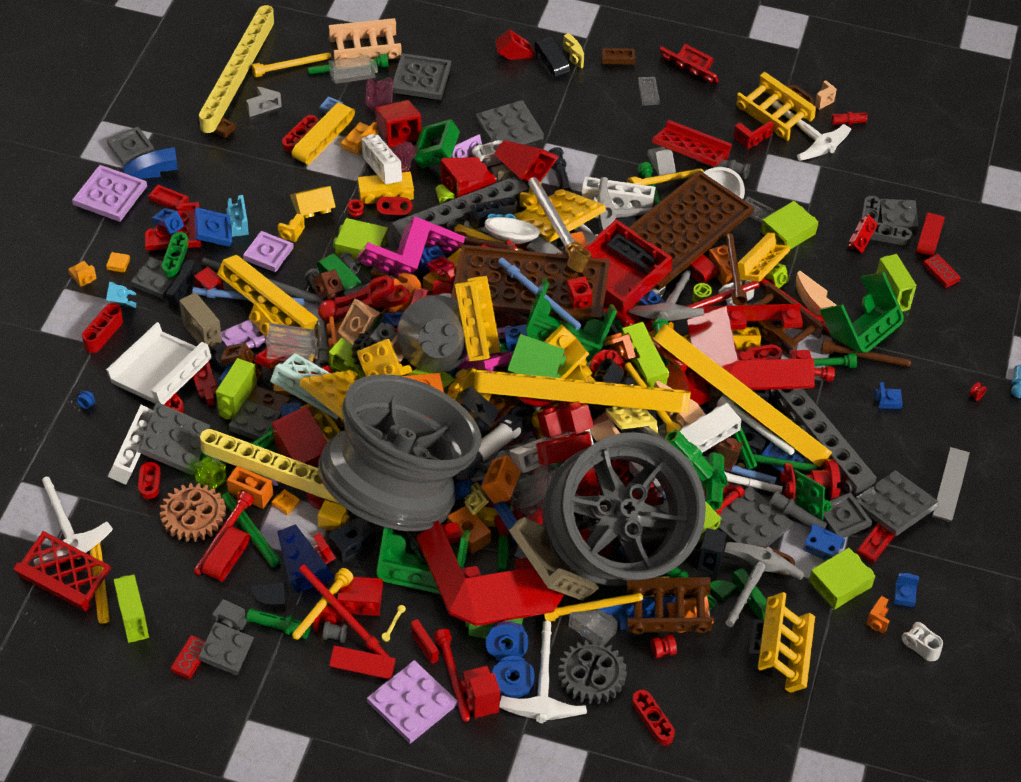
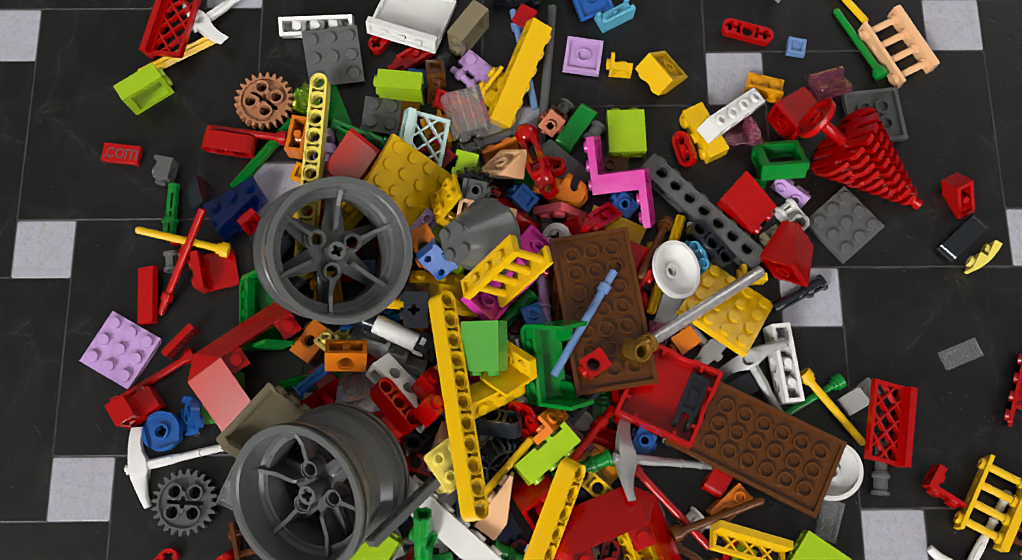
camera: 75 degrees right, 25 degrees up
red plate [138,462,161,499] -> none
dark grey plate [198,622,254,675] -> none
yellow beam [292,102,355,165] -> none
clear brick [328,55,378,84] -> none
red bush [347,199,364,217] -> none
light yellow hinge [382,605,406,642] -> none
lime cone [435,184,456,204] -> none
reddish brown plate [601,48,636,65] -> none
lime wheel [692,283,712,304] -> none
none -> piece [416,238,458,281]
none -> red plant [797,98,923,209]

